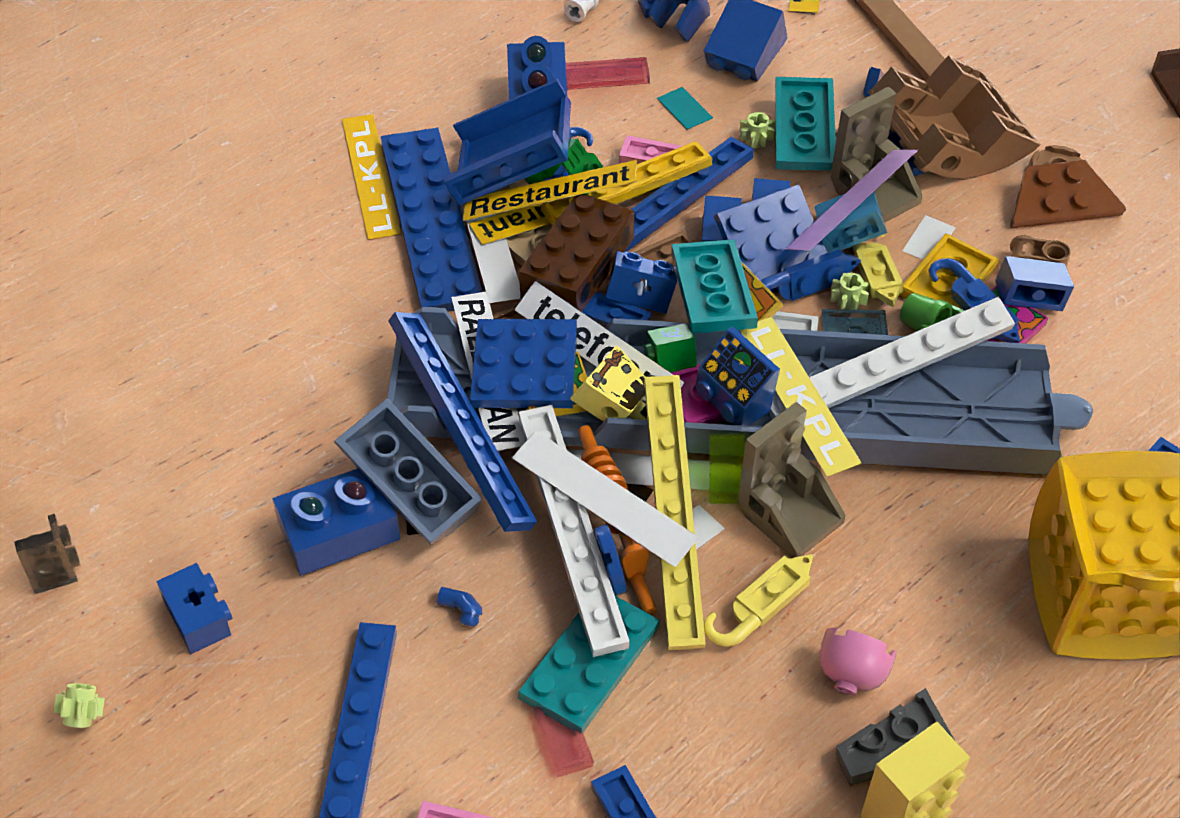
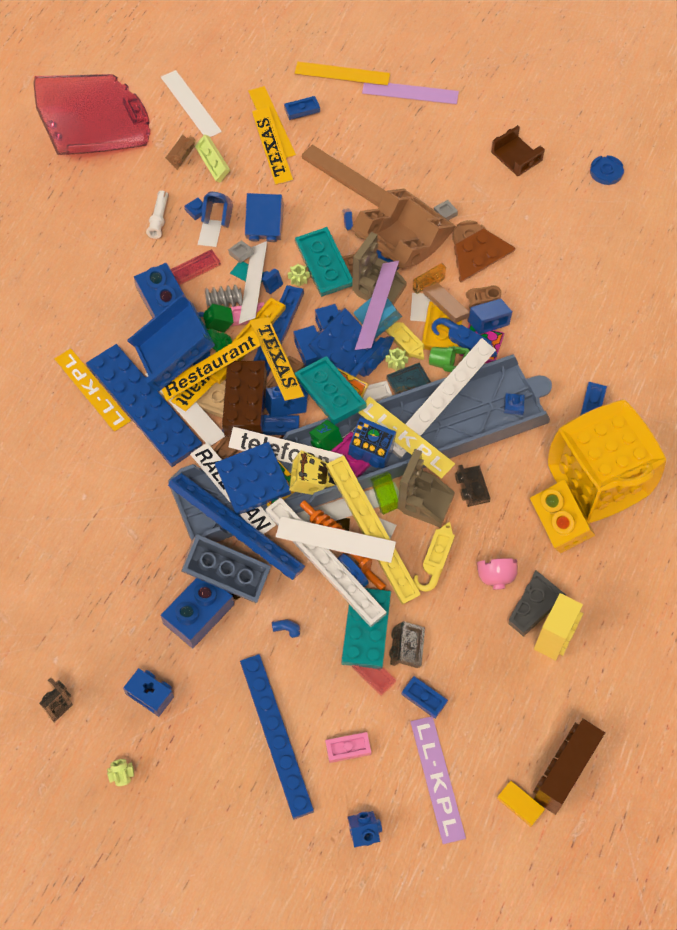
camera: 25 degrees left, 10 degrees up
none -> white sticker [198,220,222,247]
none -> green brick [203,303,234,333]
none -> light grey piece [205,285,242,308]
none -> light grey plate [228,240,254,263]
none -> white sticker [239,241,267,324]
none -> yellow sticker [250,317,305,401]
none -> blue tile [262,269,283,294]
none -> clear smoke bracket [389,621,425,668]
none -> clear yellow plate [413,263,446,294]
none -> medium nougat tile [423,283,470,323]
none -> light grey plate [434,200,458,220]
none -> clear smoke bracket [455,465,491,507]
none -> blue tile [504,393,525,415]
none -> yellow piece [530,479,596,554]

